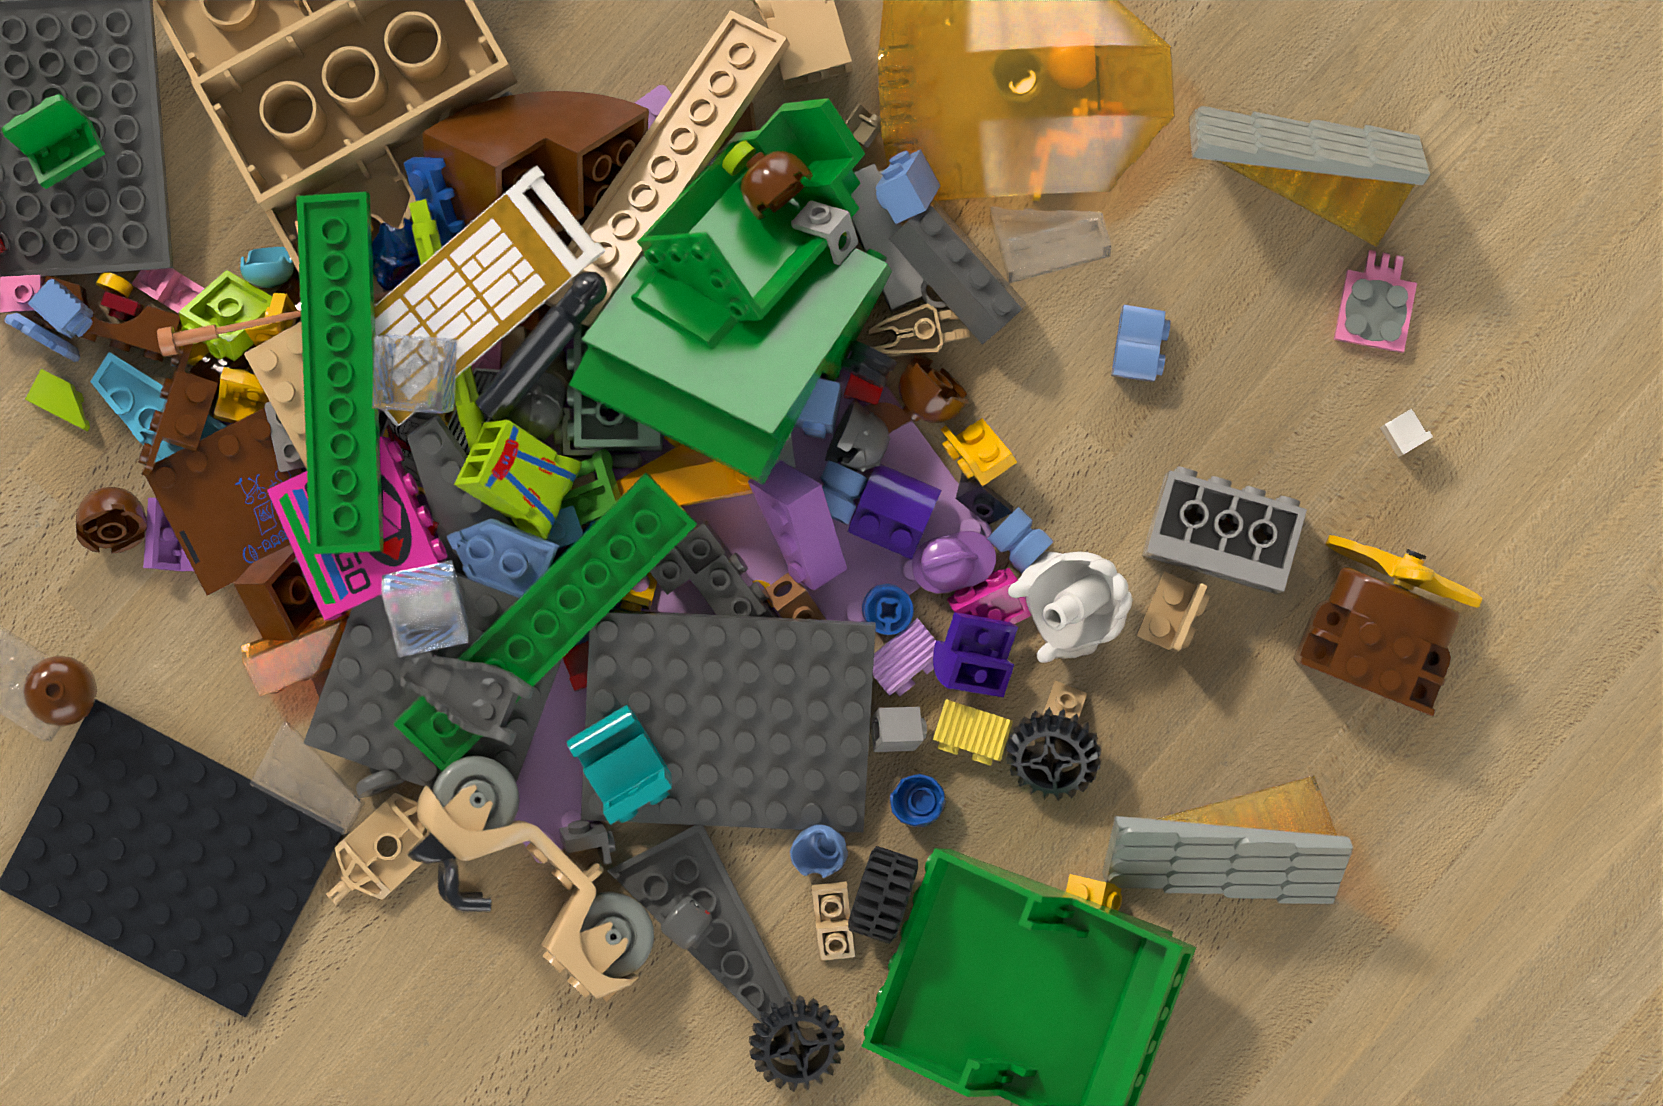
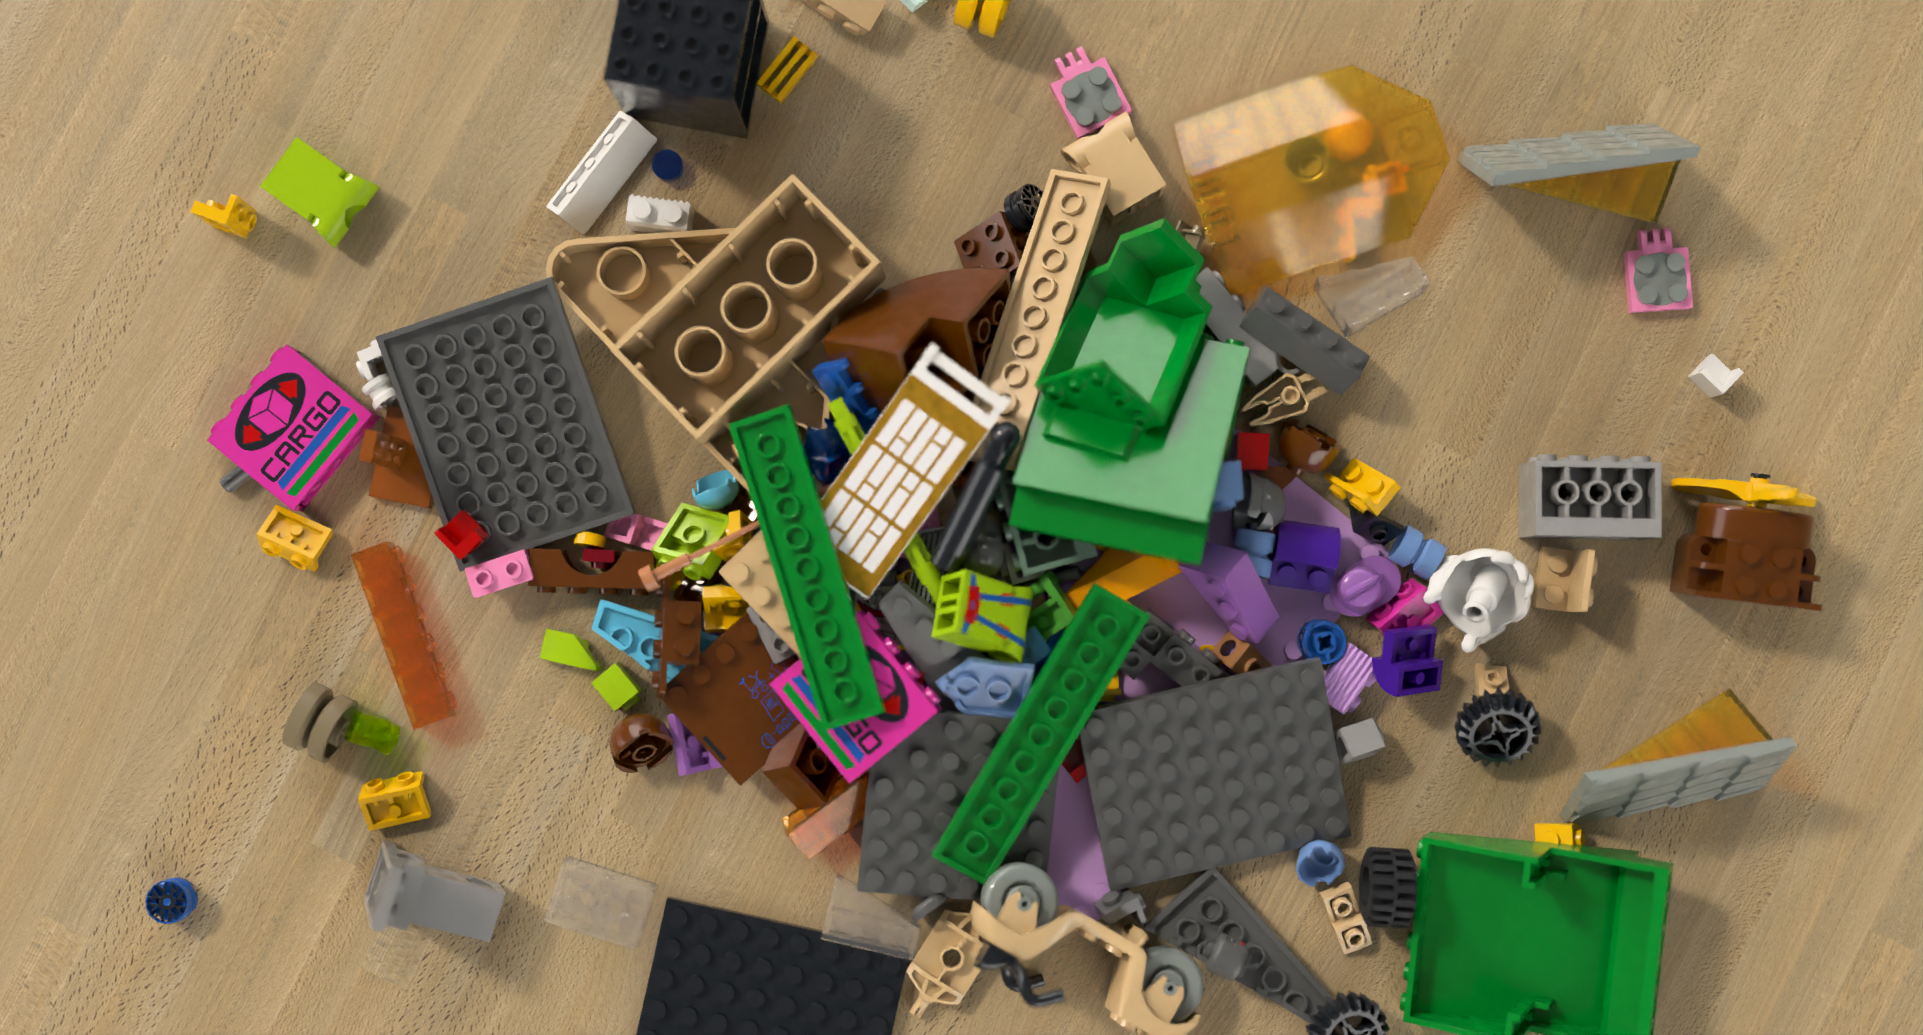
camera: 20 degrees left, 0 degrees up
green bracket [1,94,105,189] -> none
medium blue tile [4,313,81,362] -> none
reddish brown cylinder [23,655,97,727] -> none
medium blue brick [28,279,93,339] -> none
clear container [372,334,457,413] -> none
clear container [382,561,469,657] -> none
dark grey animal [400,650,535,745] -> none
teal piece [566,704,672,825] -> none
lime tile [722,141,756,176] -> none
reddish brown cylinder [741,151,813,220] -> none
light grey bracket [791,200,858,265] -> none
black wheel [841,340,897,389] -> none
medium blue brick [875,149,941,224] -> none
blue hair [890,774,946,828] -> none
light yellow brick [932,699,1013,766] -> none
medium blue brick [1111,305,1171,382] -> none
none -> lime brick [591,662,643,712]
none -> reddish brown bracket [954,211,1028,275]
none -> black wheel [1004,184,1043,233]

